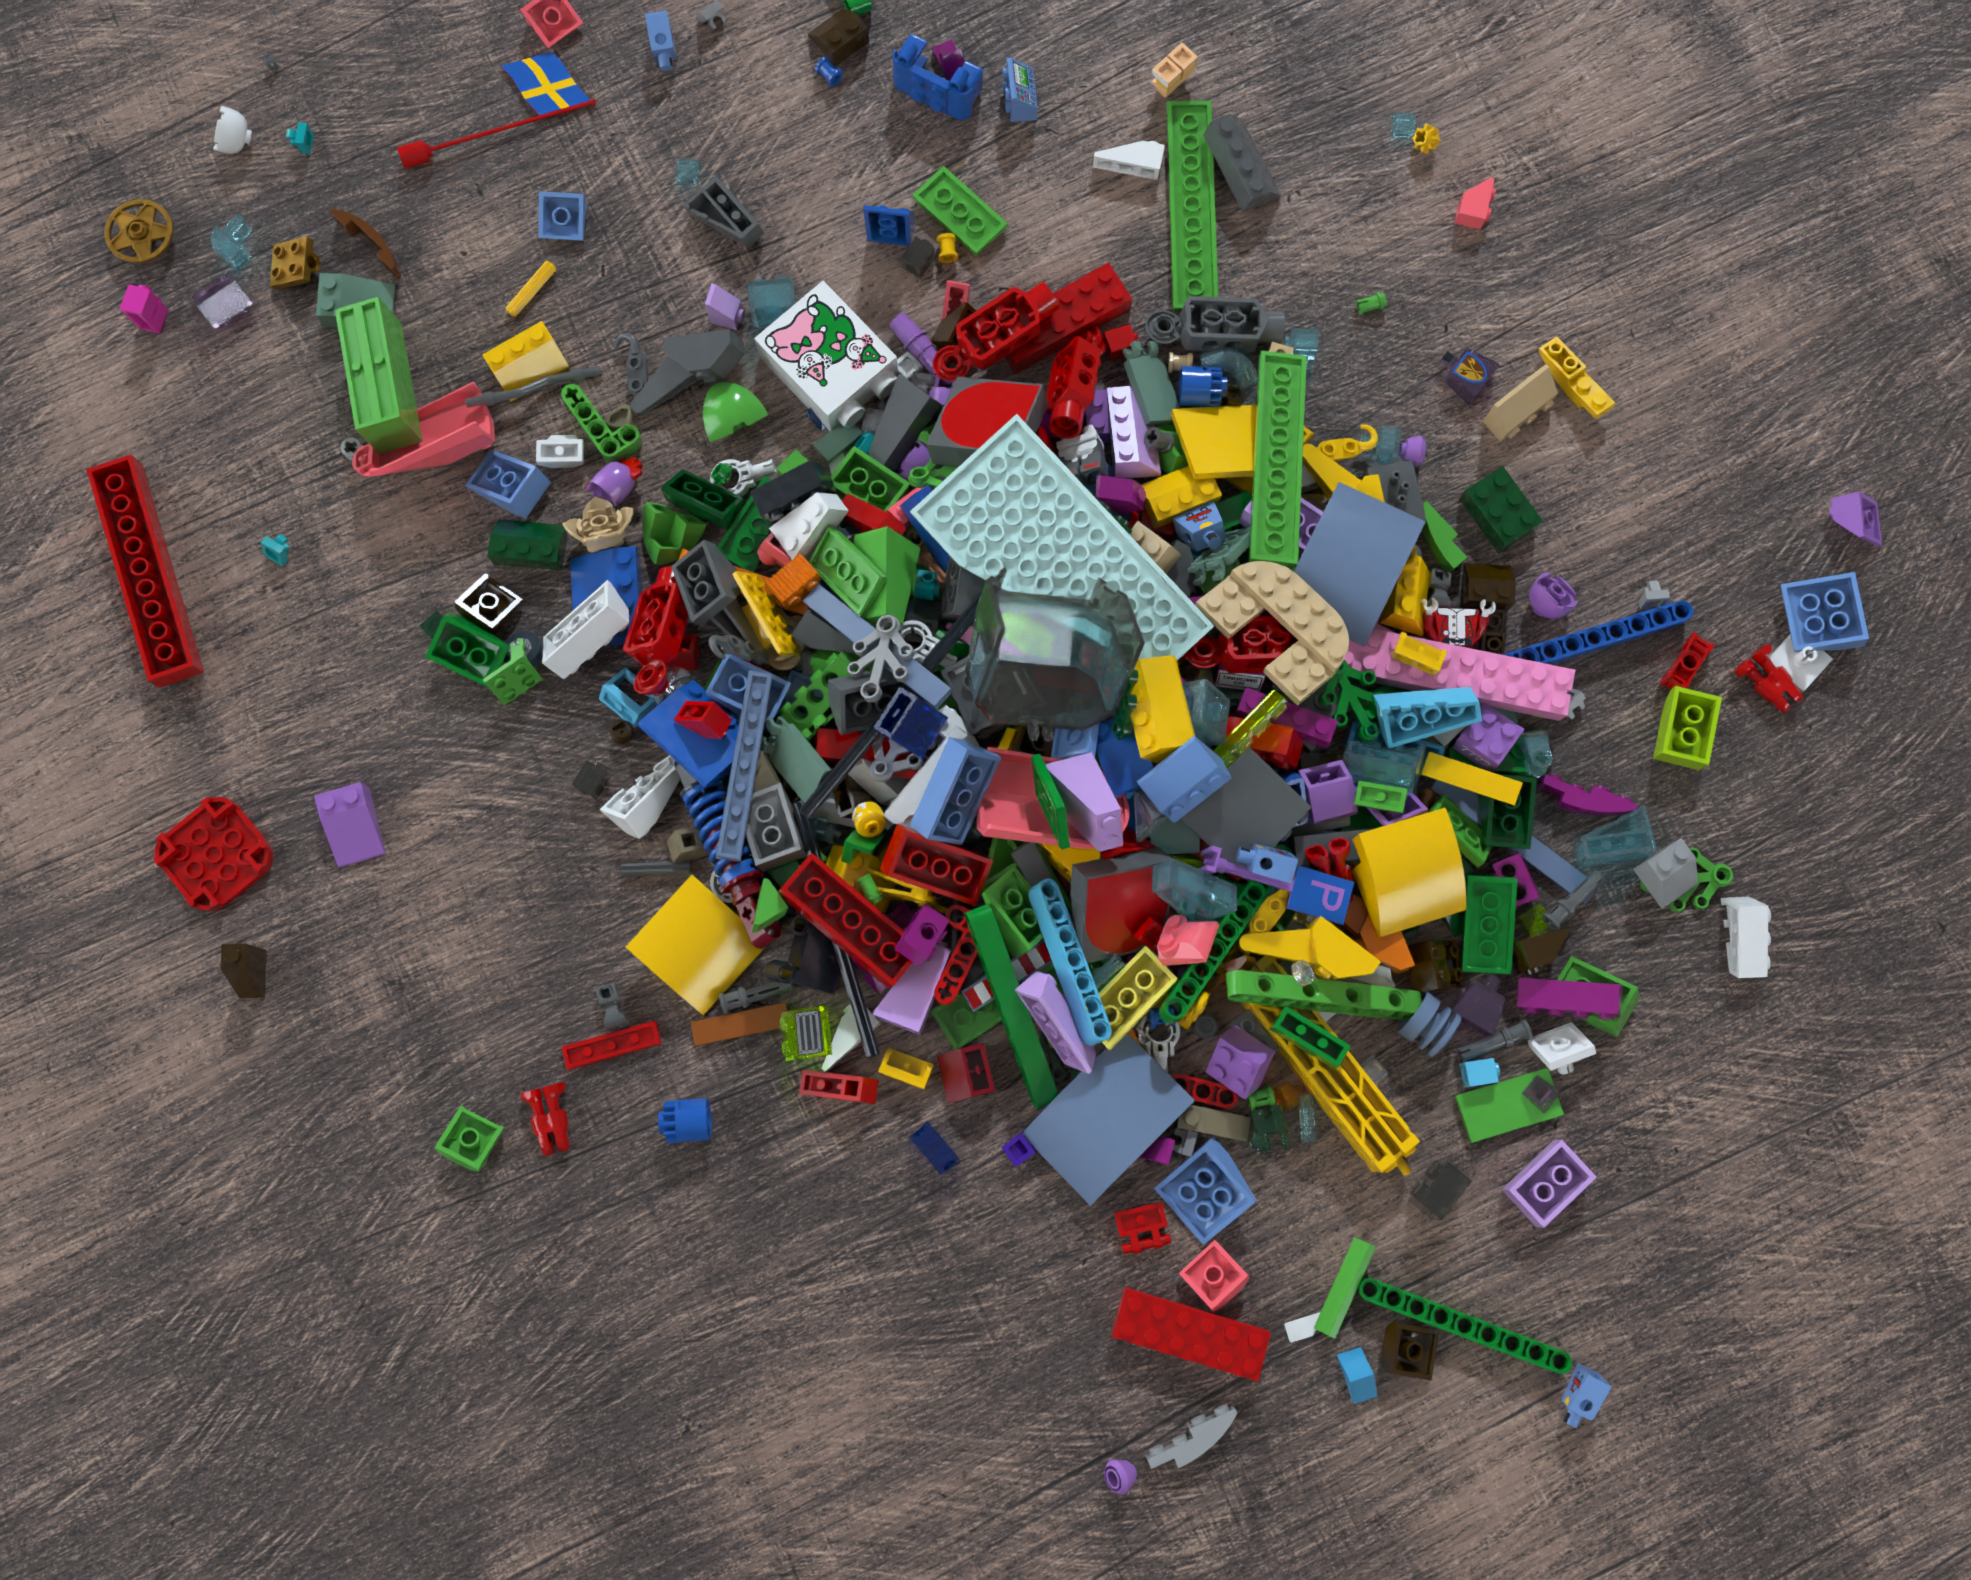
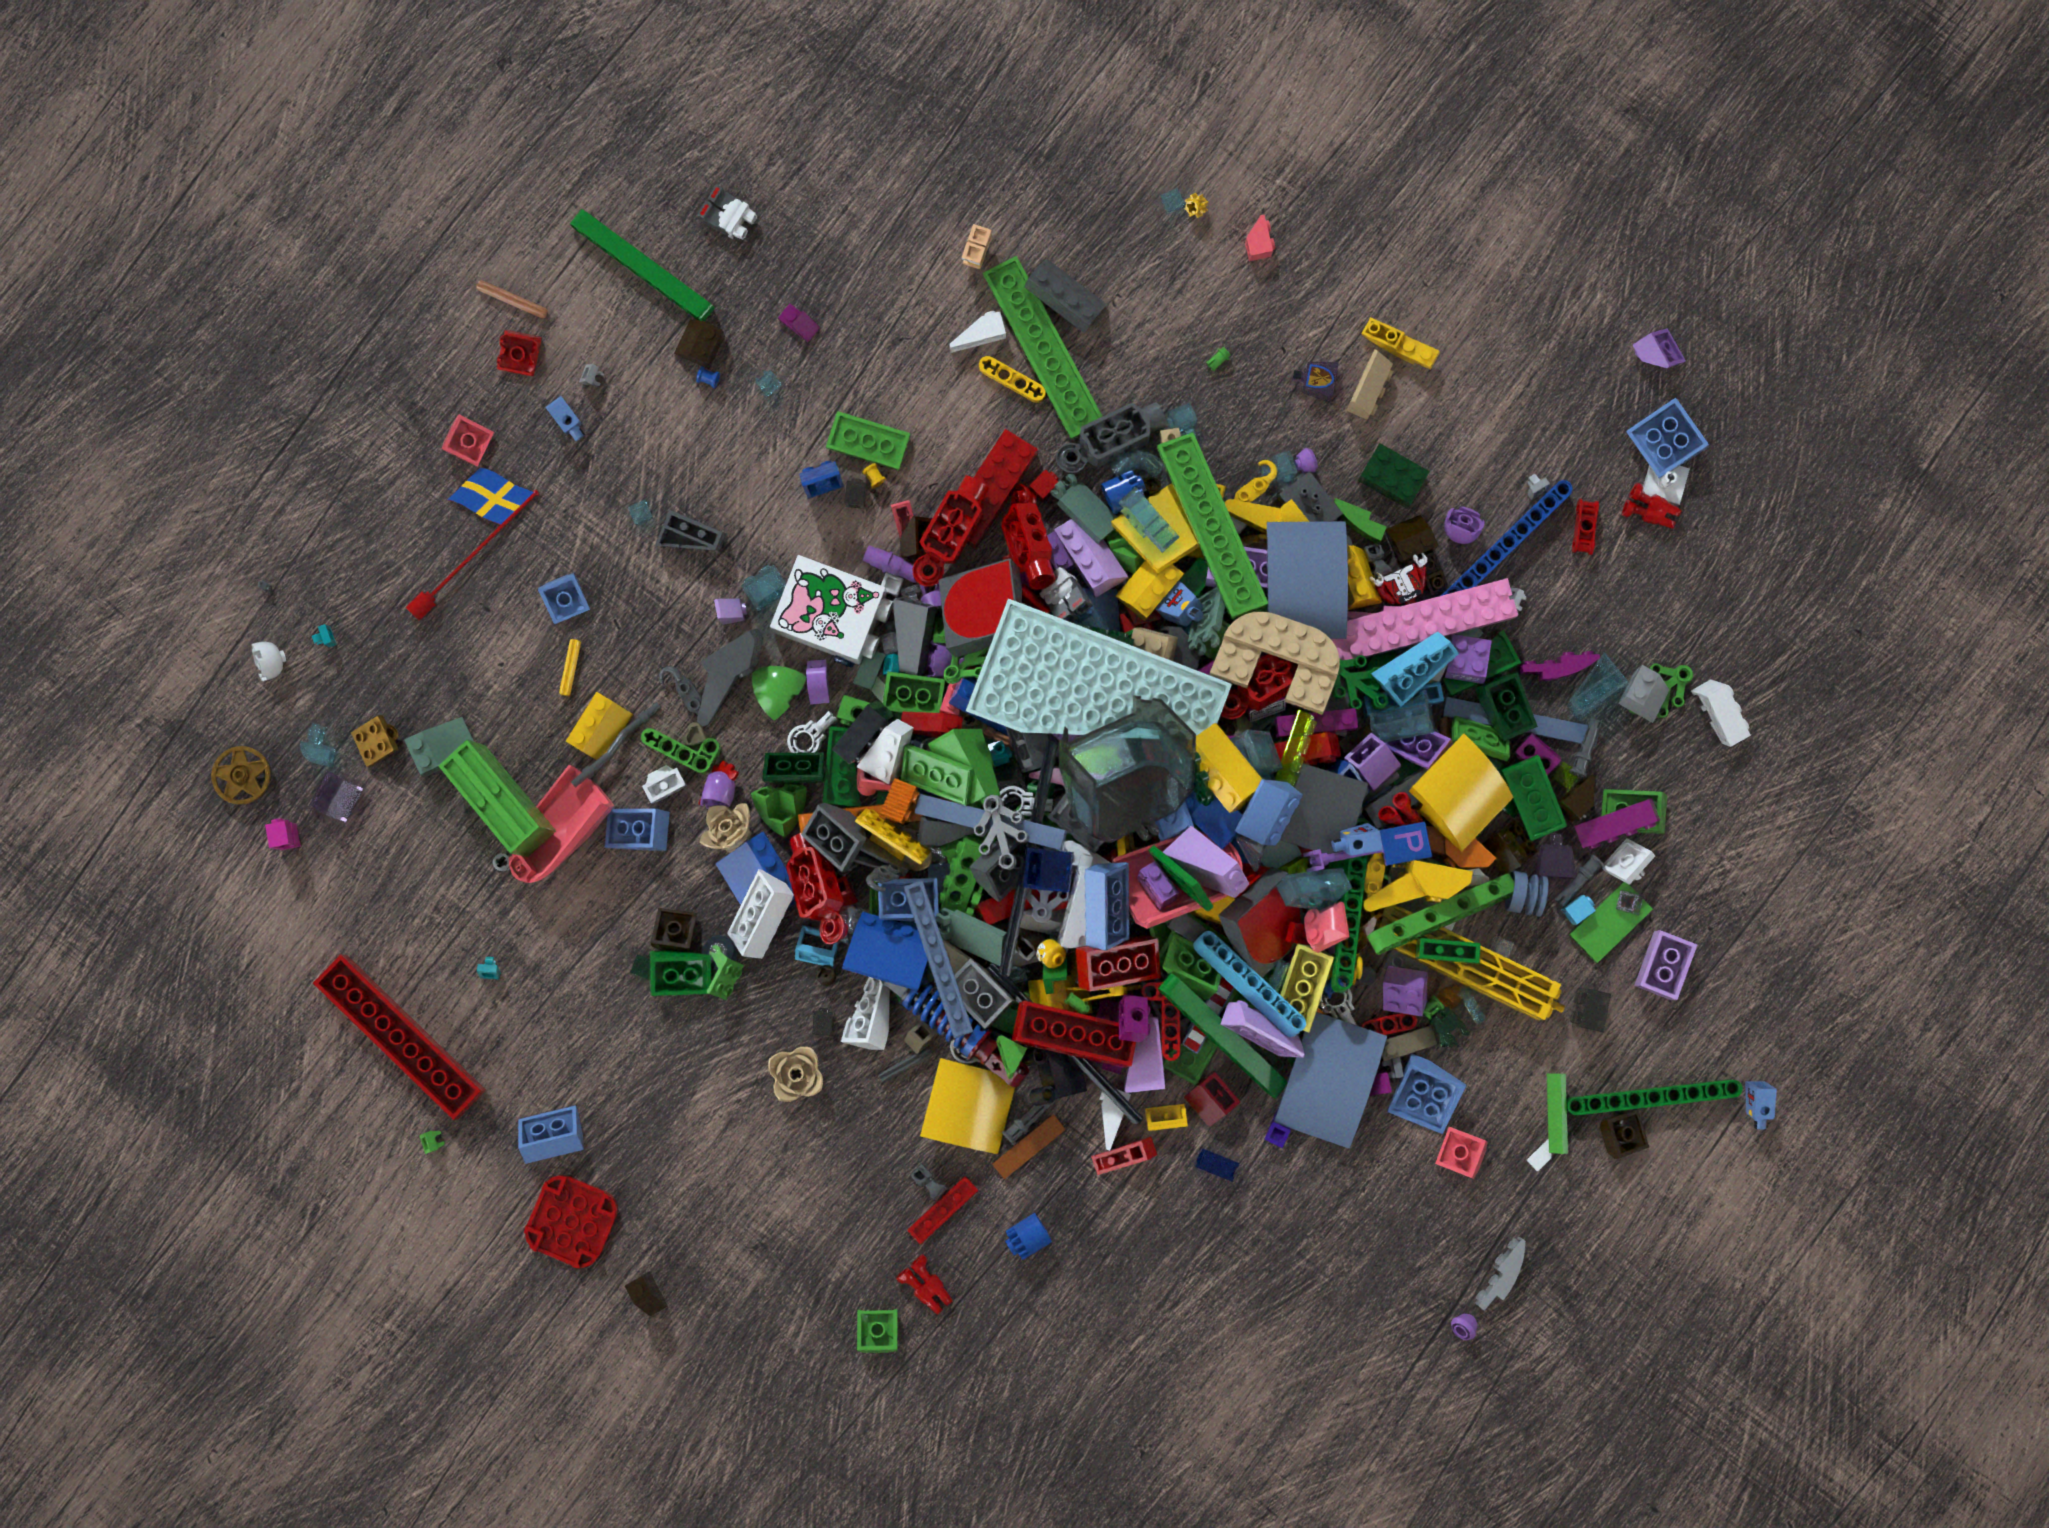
camera: 25 degrees left, 5 degrees up
medium lavender slope [314,782,386,868] -> none
reddish brown slope [330,209,401,279] -> none
dark green slope [487,519,568,571] -> none
red slope [674,701,732,739] -> none
green plate [711,463,733,486] -> none
slope [780,1006,832,1062] -> none
blue container [893,34,983,120] -> none
medium blue slope [1002,58,1038,122] -> none
magenta slope [1096,475,1146,514] -> none
red brick [1111,1286,1271,1381] -> none
red plate [1114,1202,1172,1255] -> none
dark grey bush [1144,427,1175,453] -> none
tan bush [1168,352,1193,373] -> none
clear tile [1291,960,1315,986] -> none
dark azure slope [1337,1347,1377,1404] -> none
bright green panel [1354,781,1409,814] -> none
yellow hinge [1390,632,1447,676] -> none
yellow tile [1421,752,1523,806] -> none
clear light blue piece [1519,730,1553,777] -> none
lime brick [1653,686,1722,770] -> none
none -> bright green tile [419,1131,445,1154]
none -> medium blue slope [518,1105,584,1164]
none -> clear light blue tile [755,370,782,397]
none -> tan brick [768,1047,823,1102]
none -> medium lavender brick [806,659,830,705]
none -> yellow beam [979,356,1046,403]
none -> clear light blue wedge [1118,487,1180,553]
none -> medium lavender brick [1137,861,1179,910]

